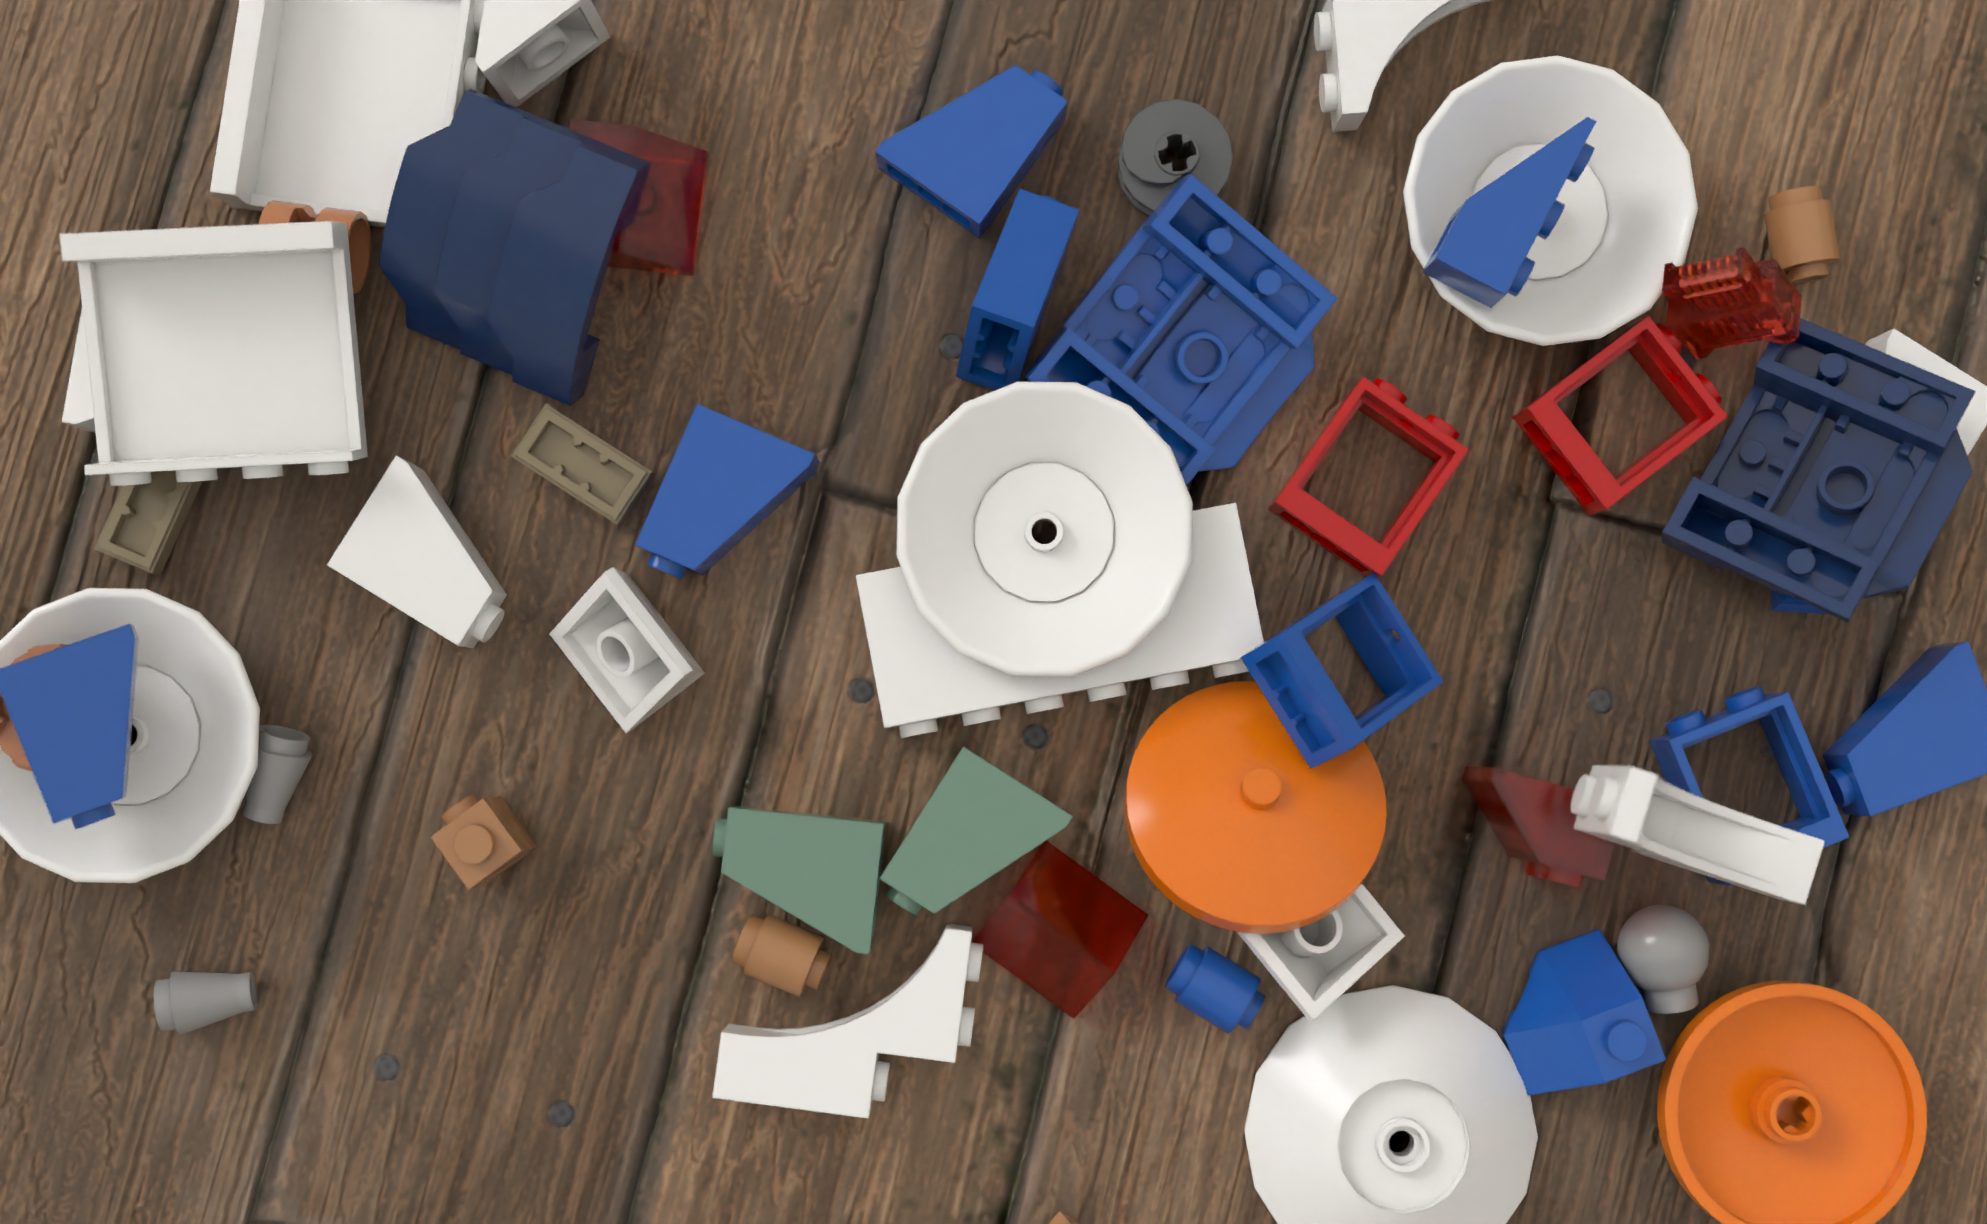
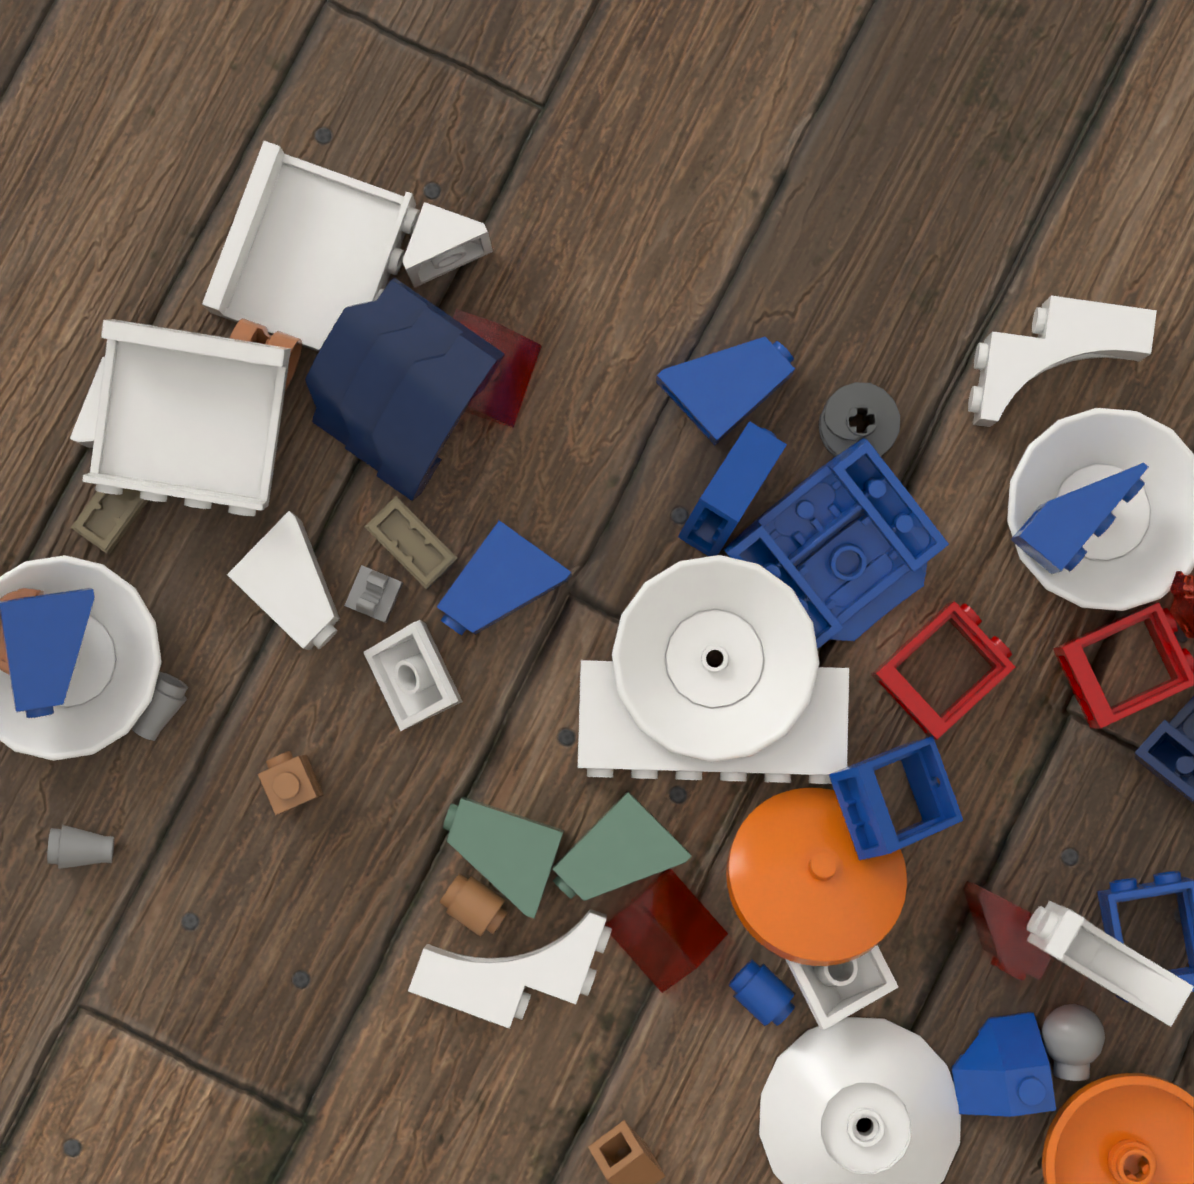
camera: 20 degrees right, 0 degrees up
none -> light grey tile [344,565,403,623]

